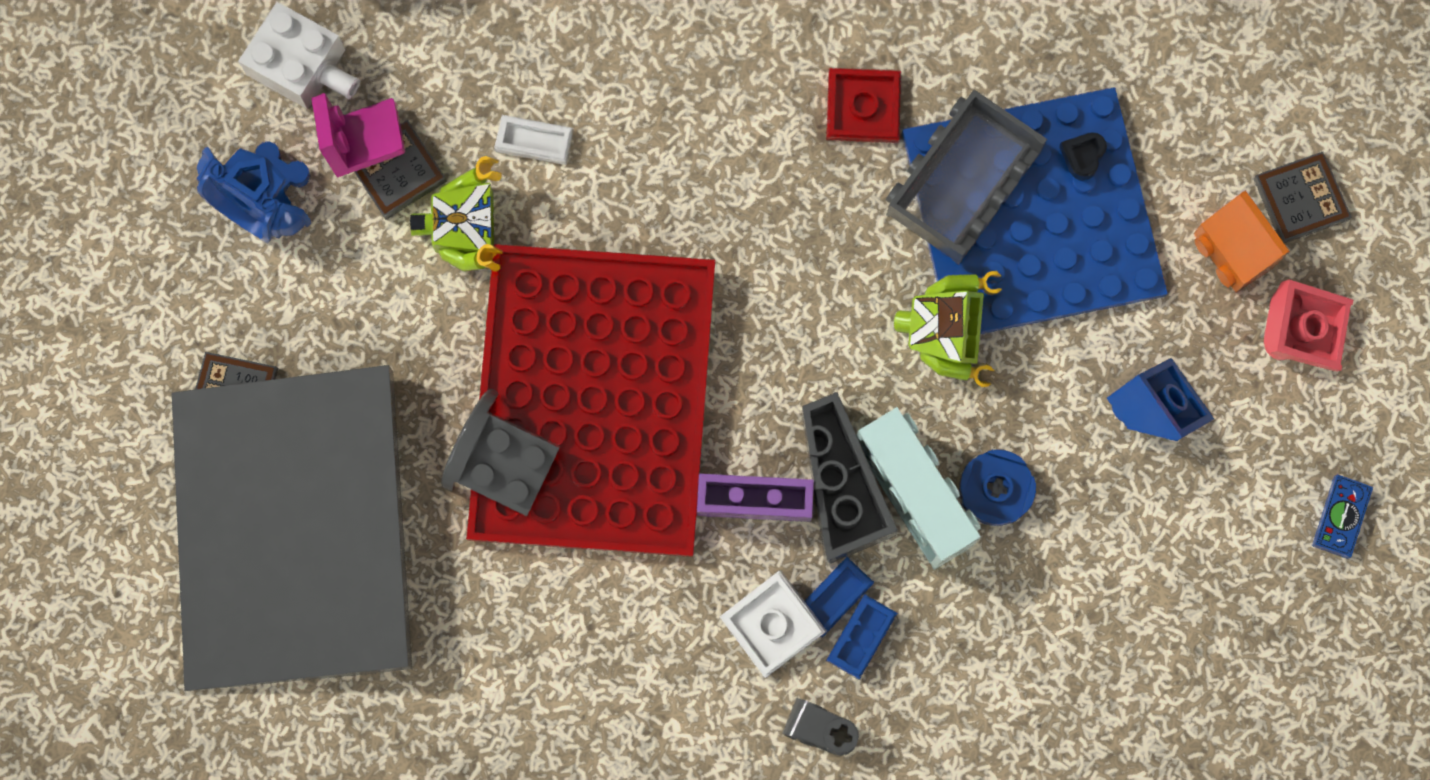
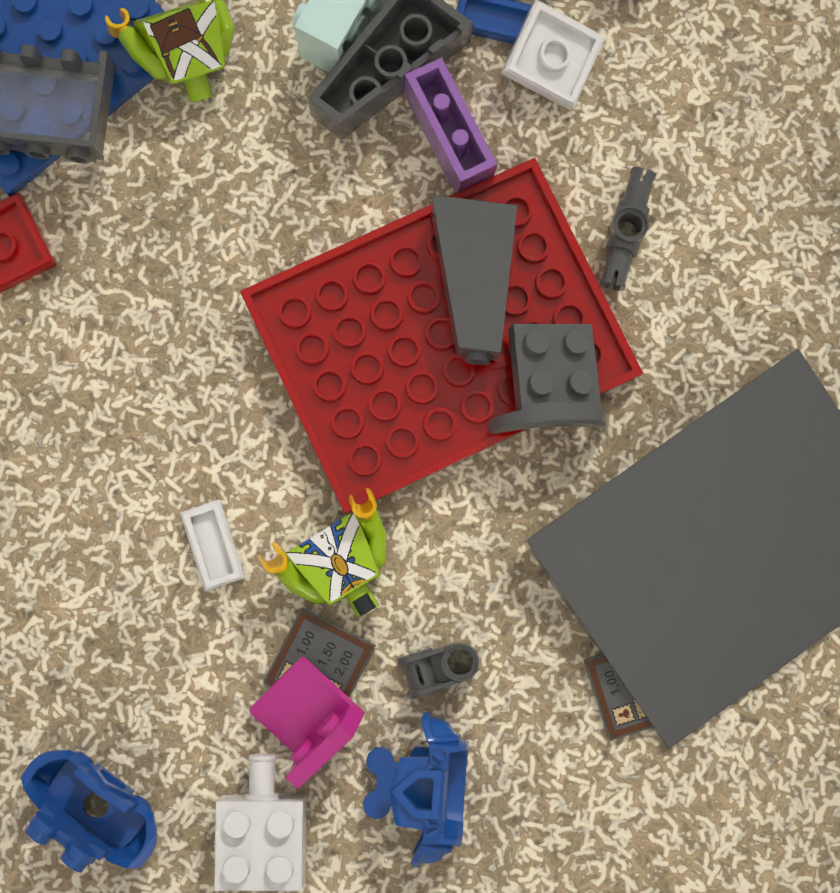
camera: 120 degrees left, 5 degrees up
none -> dark grey piece [396,642,479,700]
none -> dark grey slope [431,195,517,365]
none -> dark grey pin [599,167,656,291]

